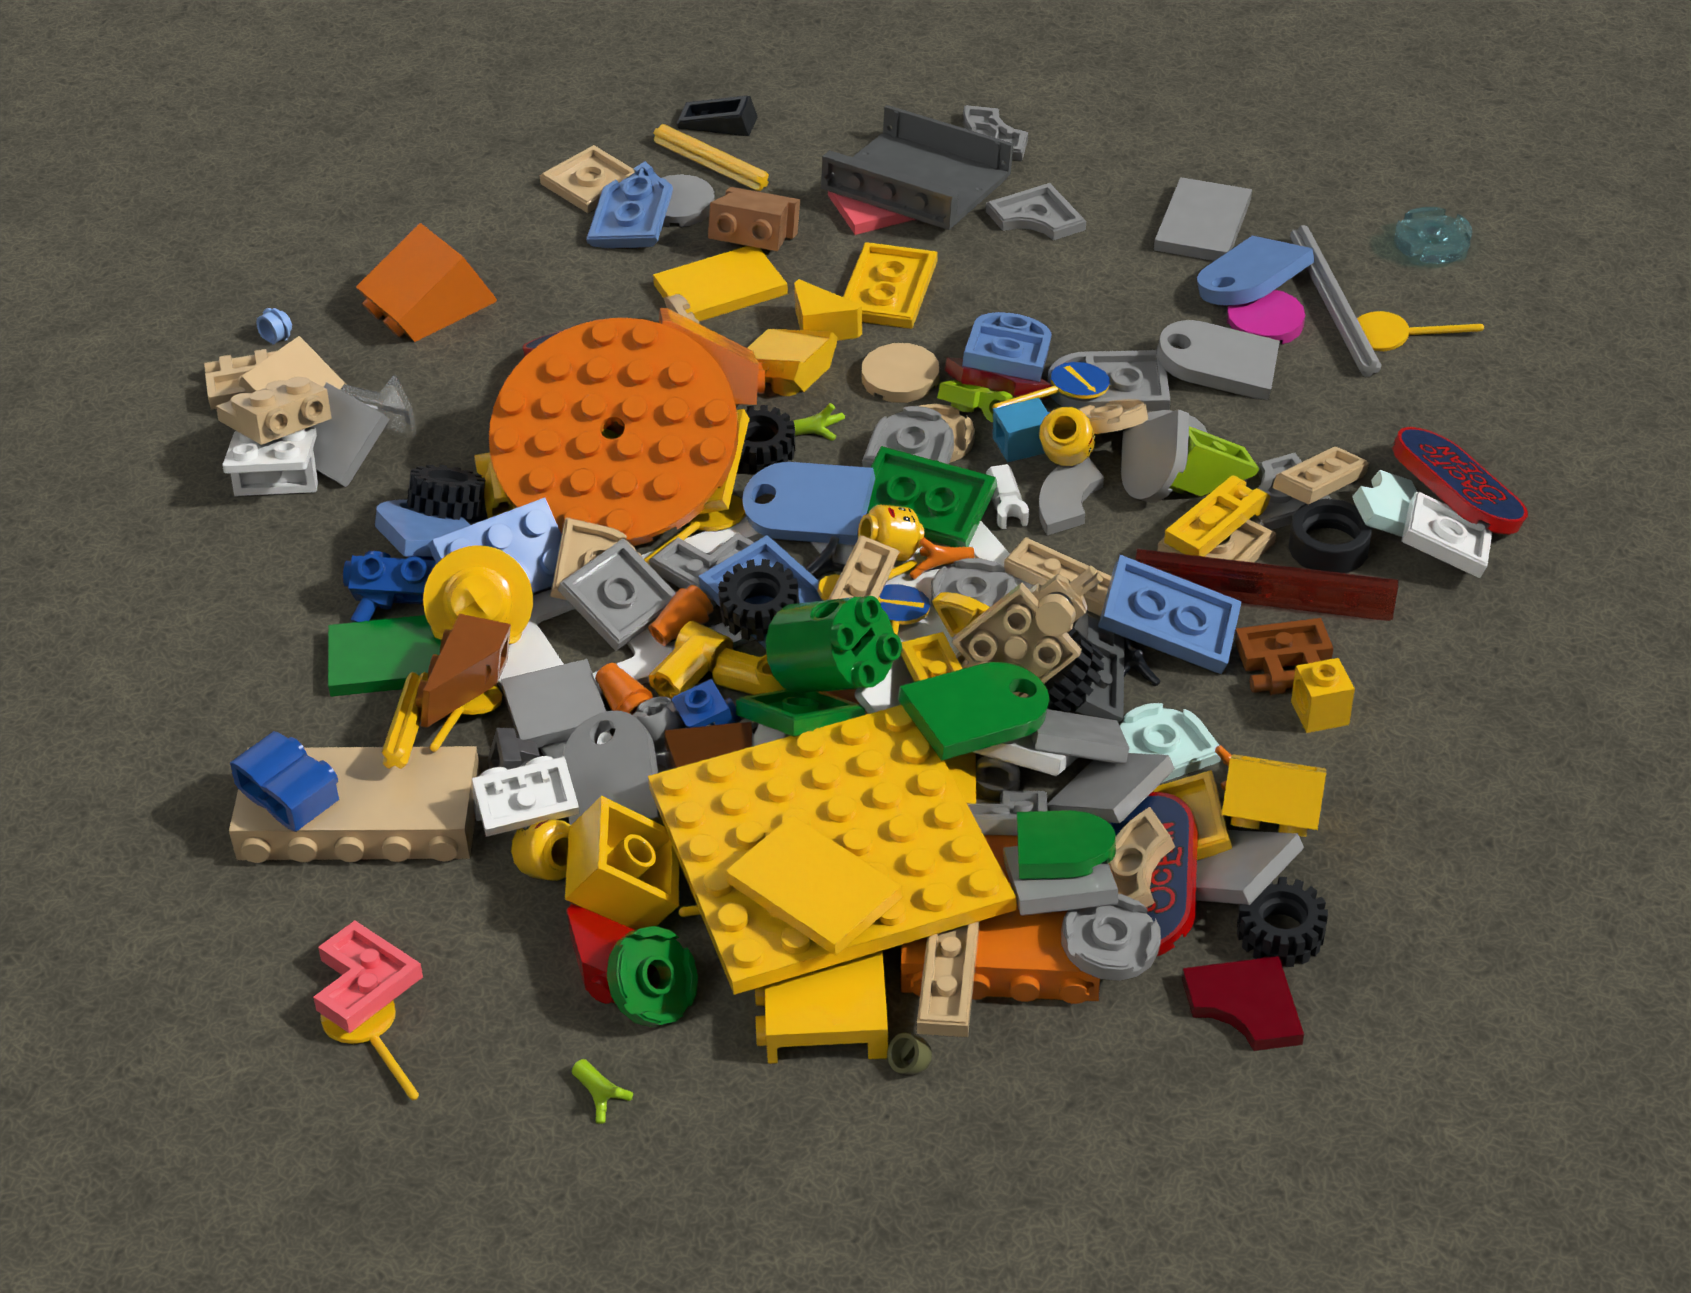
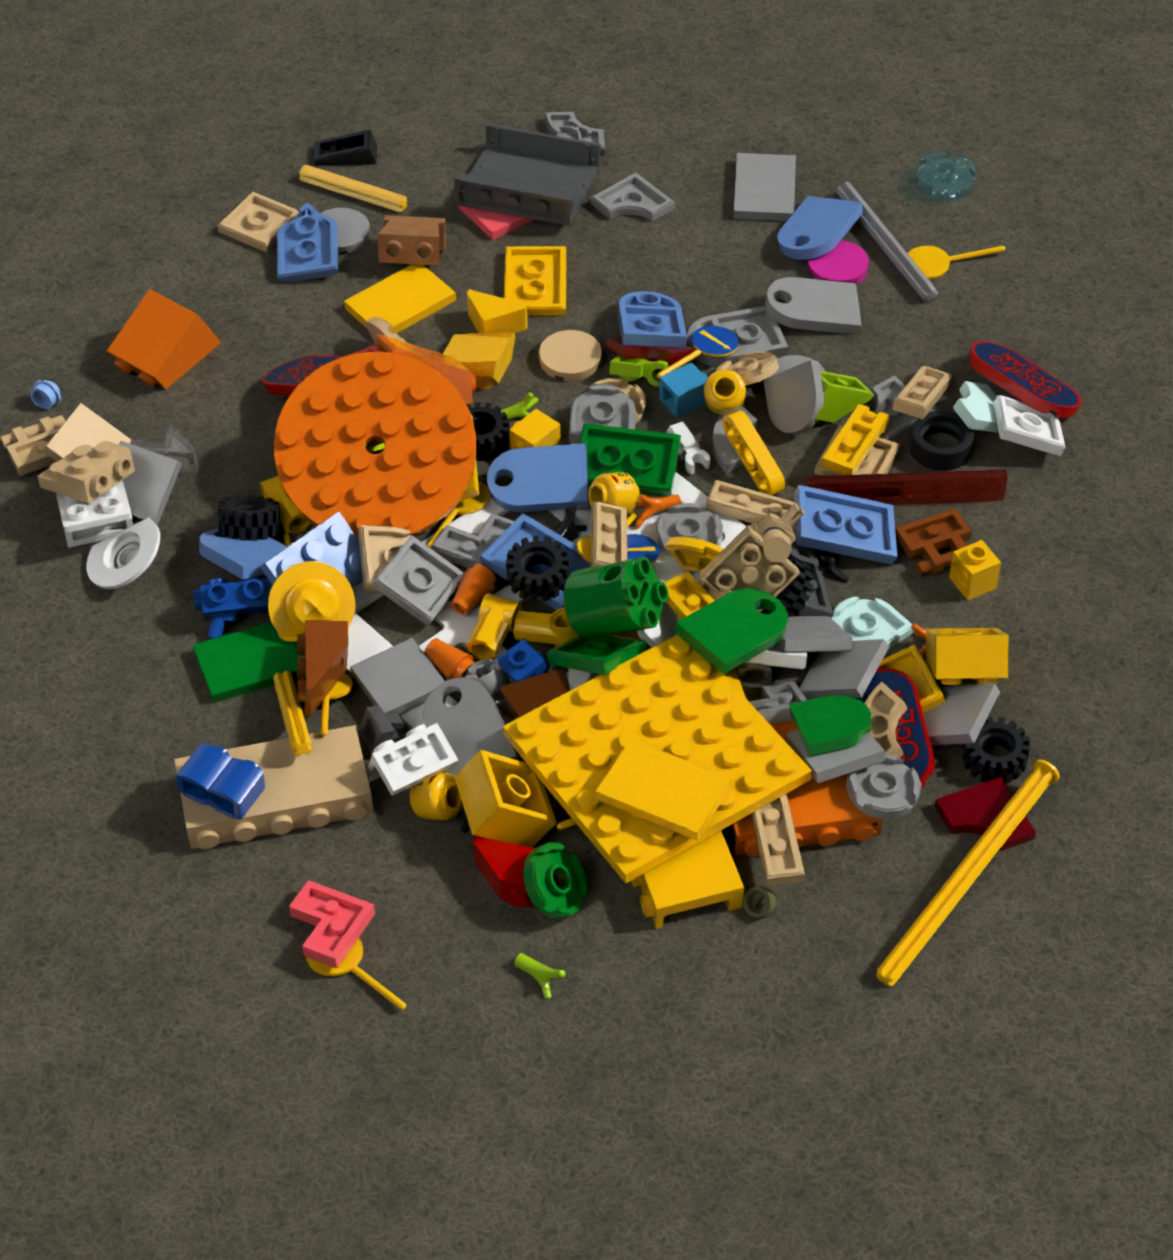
camera: 15 degrees left, 5 degrees up
none -> white hat [86,517,160,589]
none -> yellow brick [509,409,561,450]
none -> yellow beam [722,410,785,496]
none -> yellow axle [876,759,1060,987]

